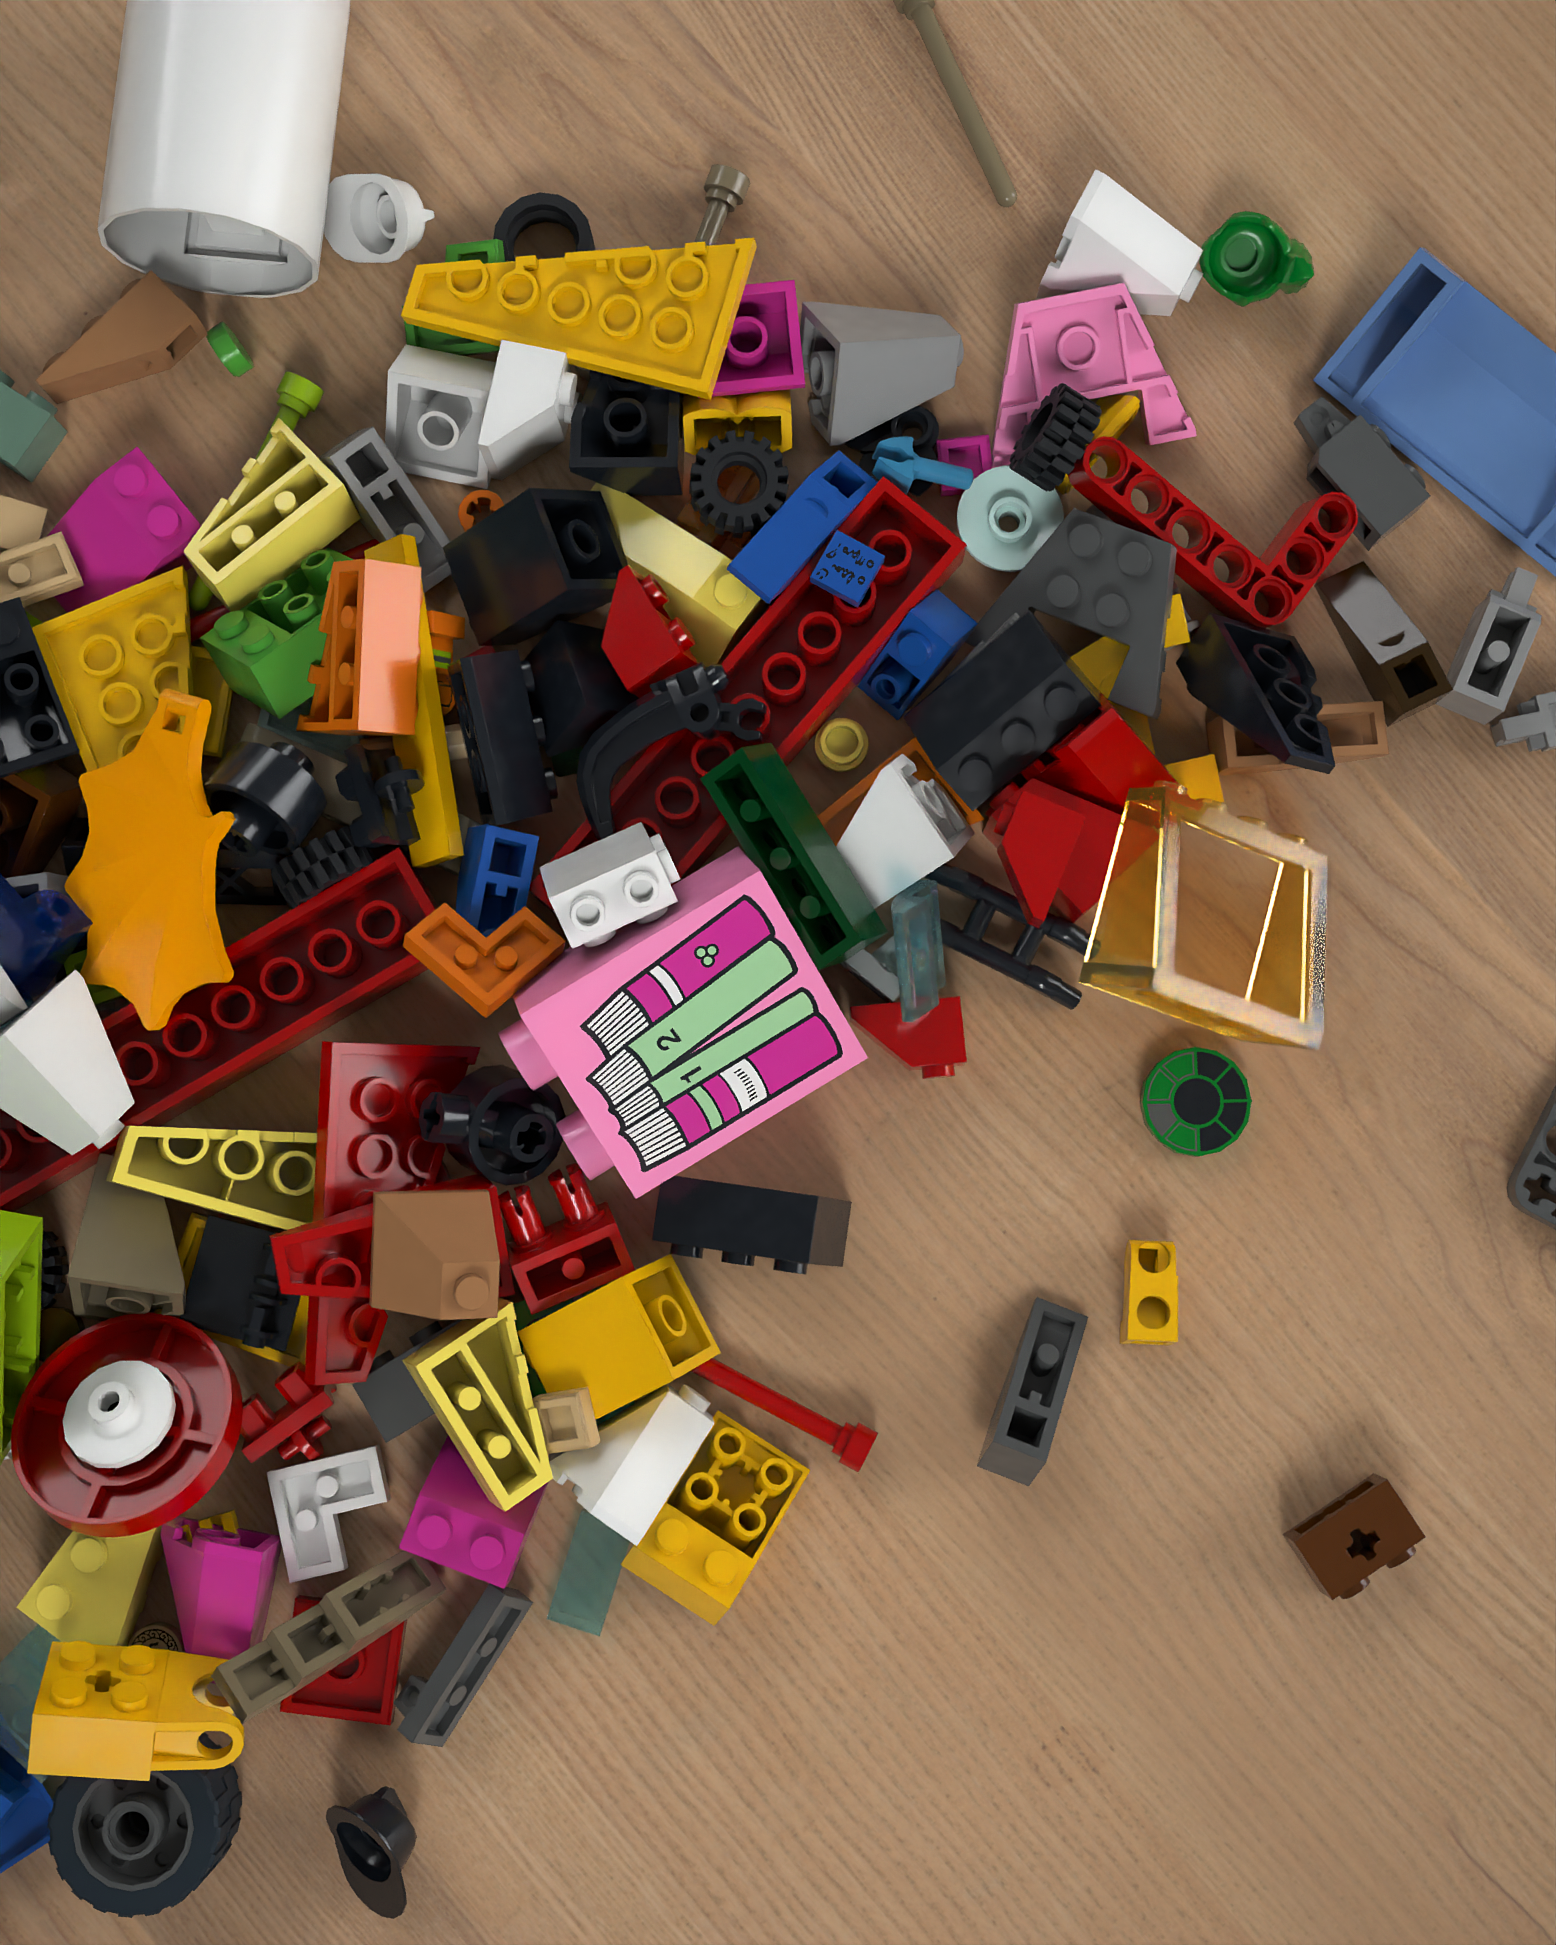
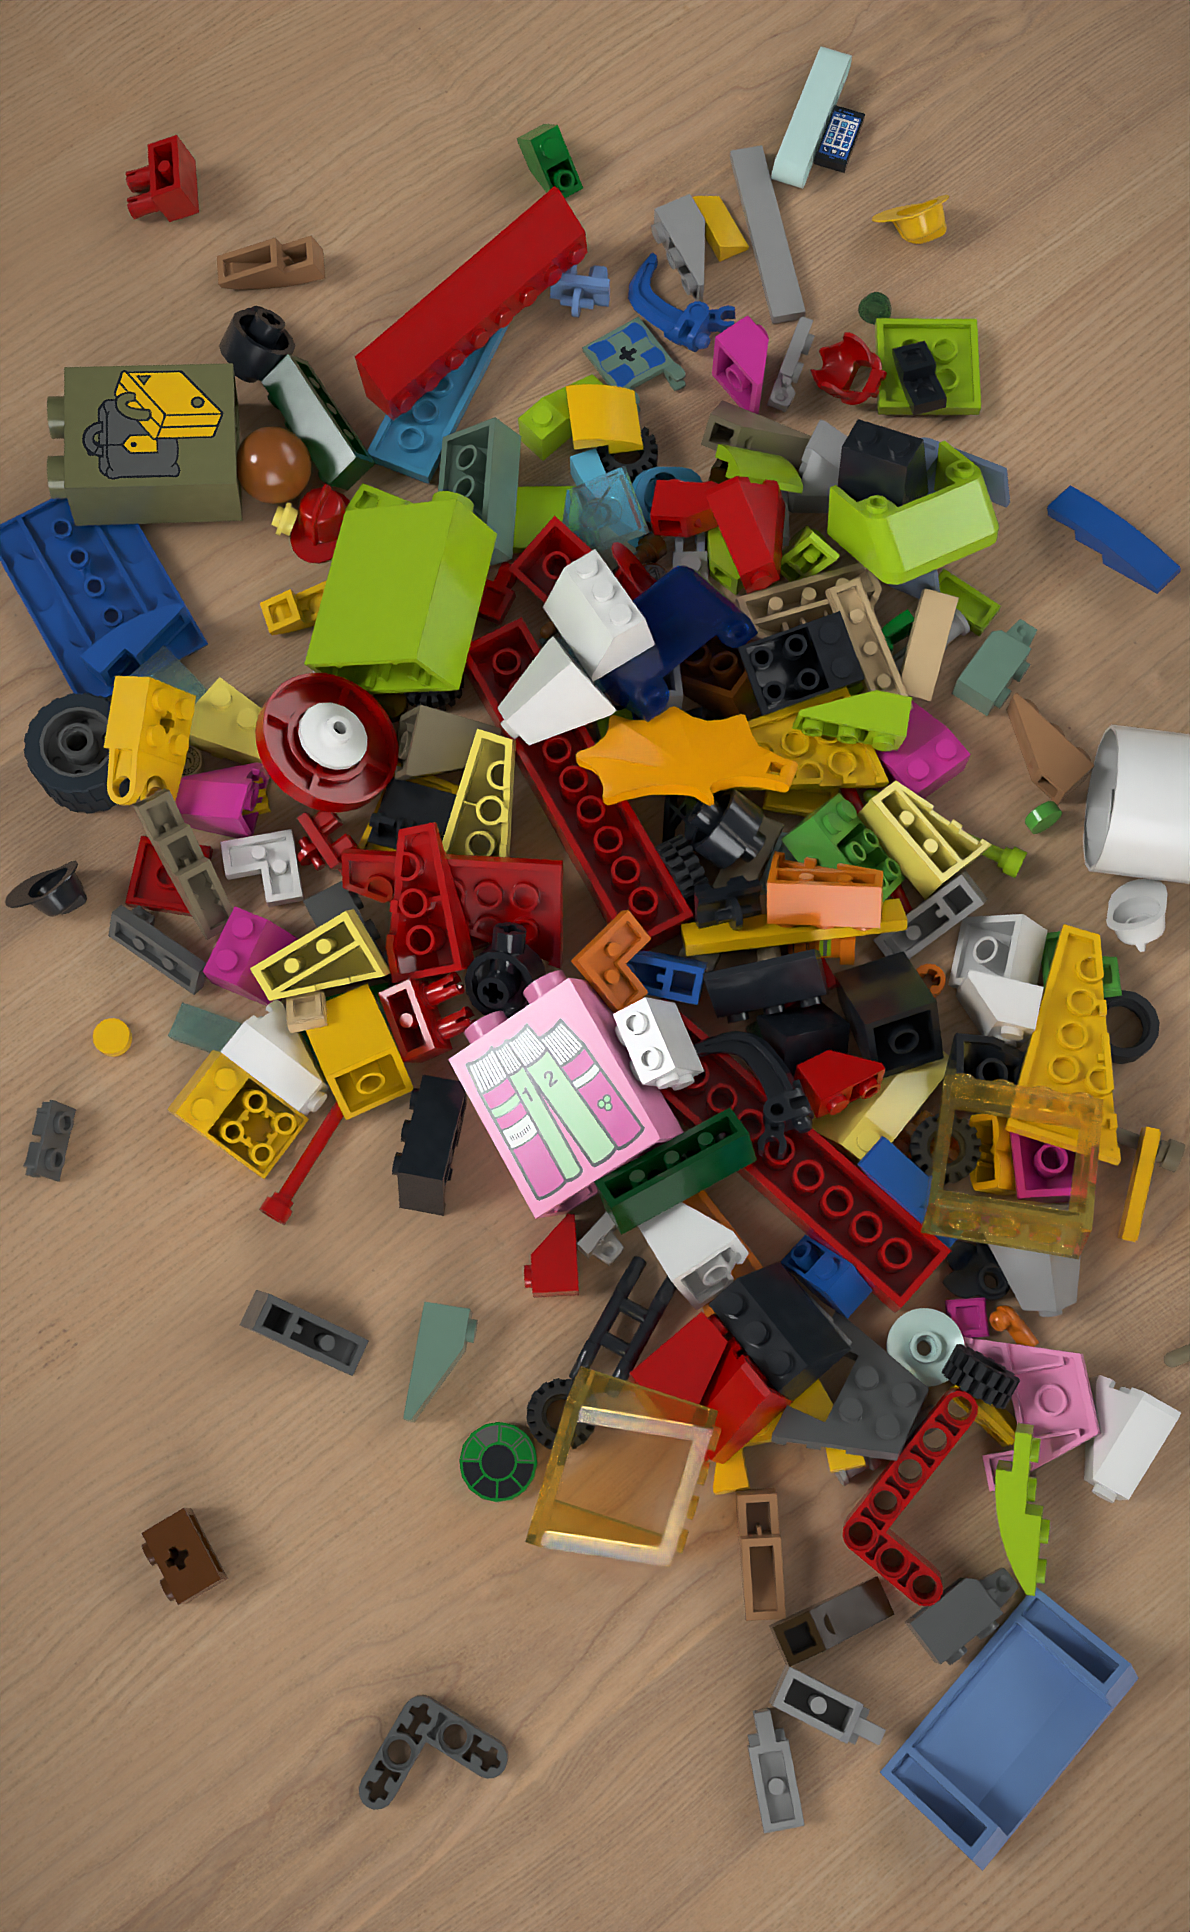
camera: 90 degrees right, 10 degrees down
medium nougat slope [369,1189,500,1320] -> none
blue tile [810,530,885,608] -> none
light yellow plate [815,718,869,772] -> none
dark azure bar [872,436,974,494] -> none
clear light blue slope [891,880,946,1022] -> none
red slope [993,790,1087,928] -> none
yellow leg [1120,1240,1178,1346] -> none
black wedge [1176,613,1335,774] -> none
green hair [1199,211,1314,307] -> none
none -> dark grey hinge [23,1100,76,1182]
none -> yellow tile [93,1018,132,1057]
none -> sand green slope [403,1302,478,1422]
none -> black tyre [526,1378,597,1452]
none -> lime slope [792,690,912,751]
none -> clear yellow windscreen [921,1073,1104,1259]
none -> orange arm [989,1305,1040,1347]
none -> lime slope [995,1423,1050,1596]
none -> yellow tile [1117,1126,1161,1242]

